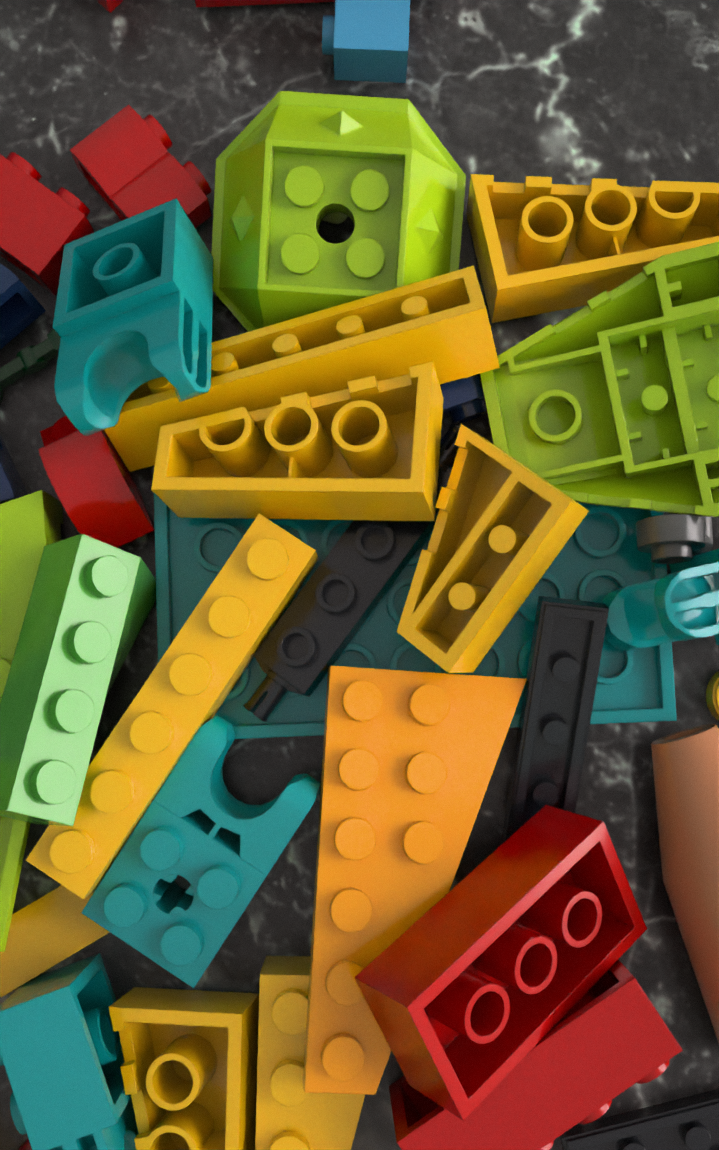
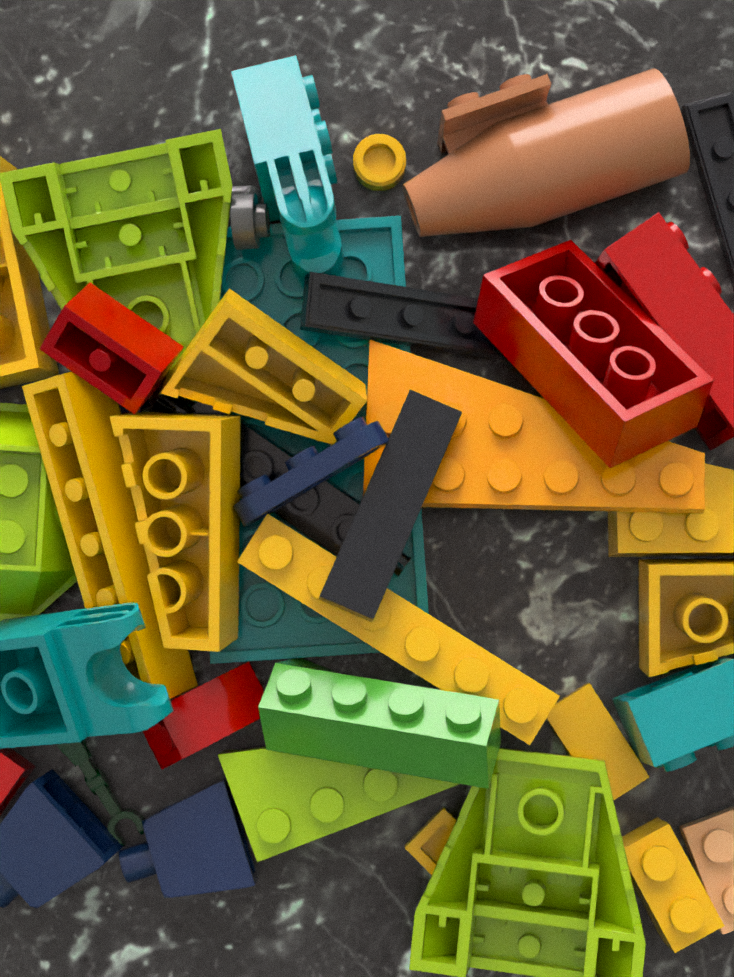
camera: 90 degrees left, 0 degrees up
teal brick [81,715,321,988] -> none
none -> red brick [39,283,184,414]
none -> dark blue plate [233,417,390,527]
none -> black tile [319,389,462,622]

